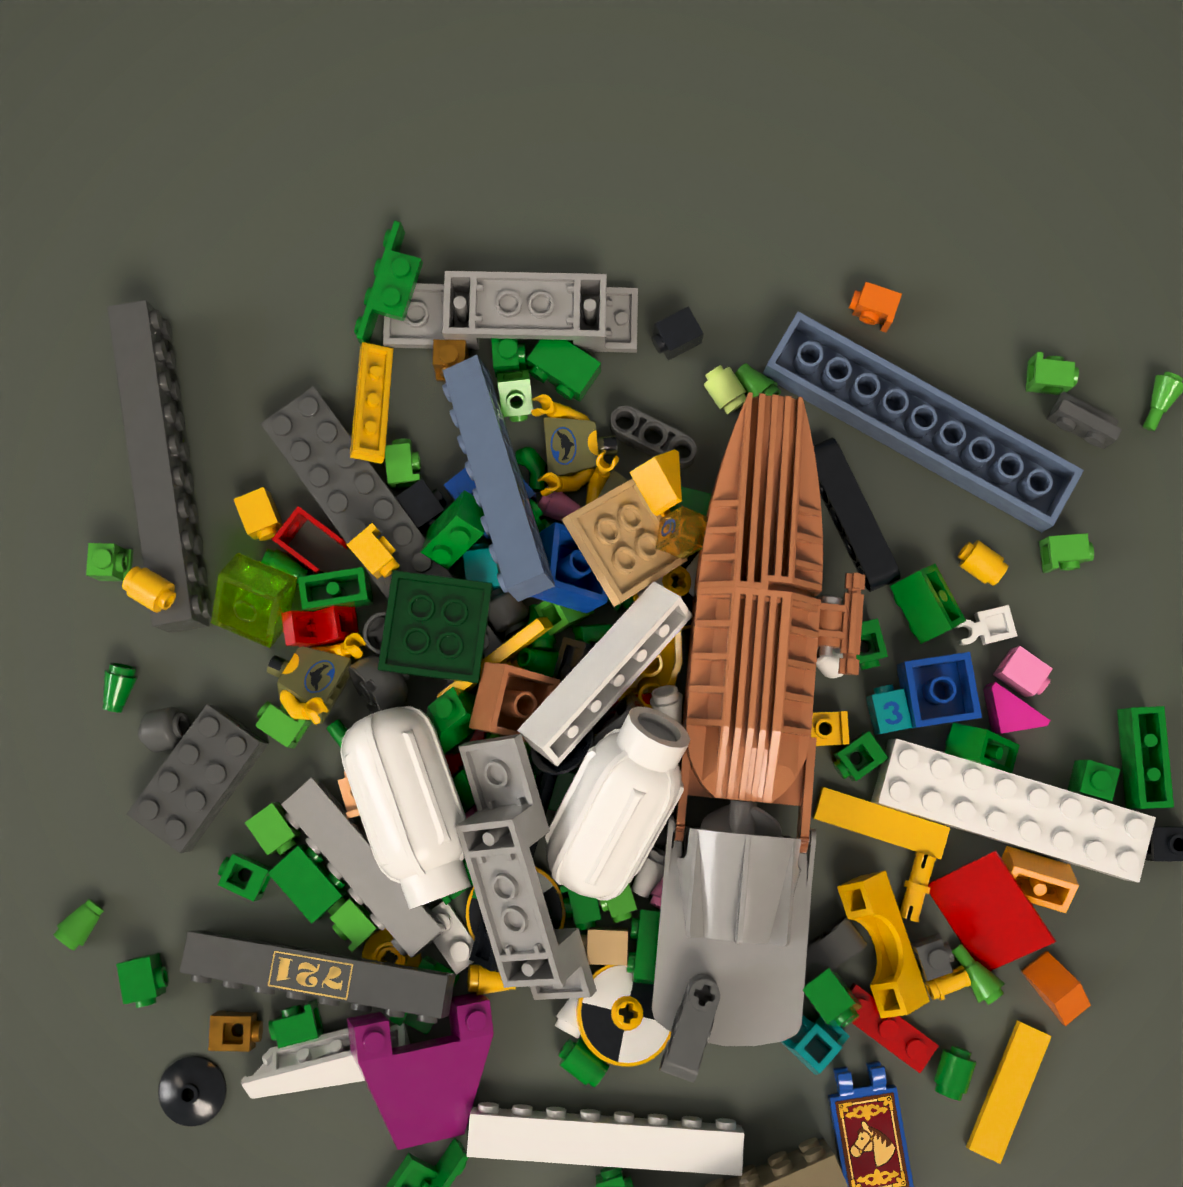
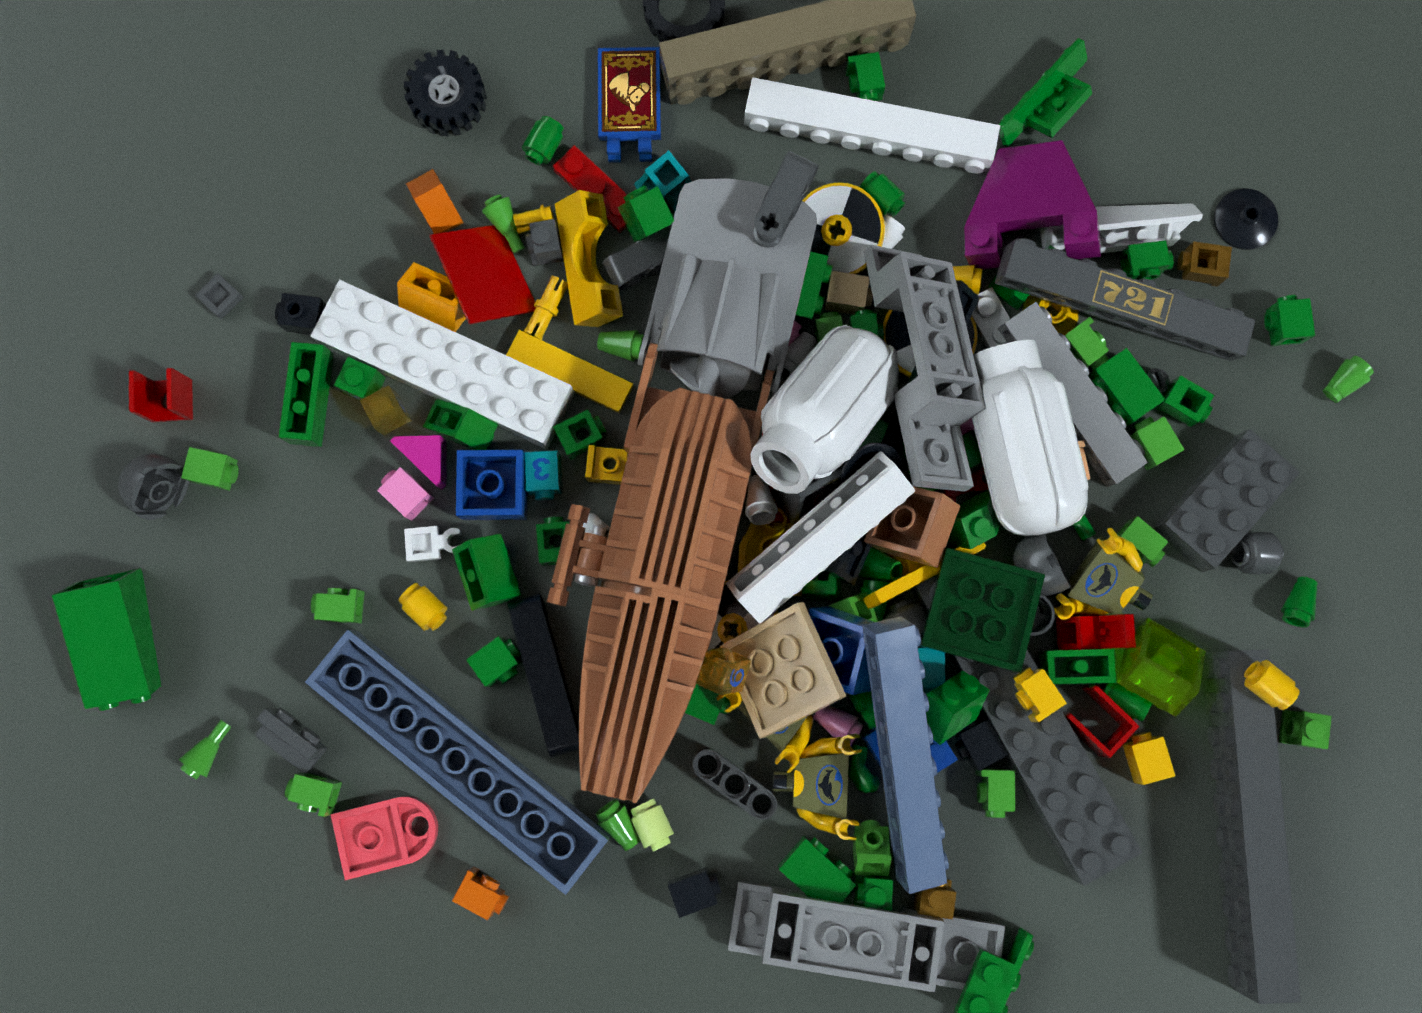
camera: 170 degrees left, 0 degrees up
yellow tile [350,342,394,464] -> none
yellow slope [630,449,682,516] -> none
yellow tile [966,1020,1052,1164] -> none
none -> coral tile [331,796,438,880]
none -> clear yellow brick [360,385,412,436]
none -> black wheel [404,49,487,137]
none -> green brick [466,636,522,687]
none -> bright green cone [597,330,644,362]
none -> dark grey hinge [1146,368,1170,393]

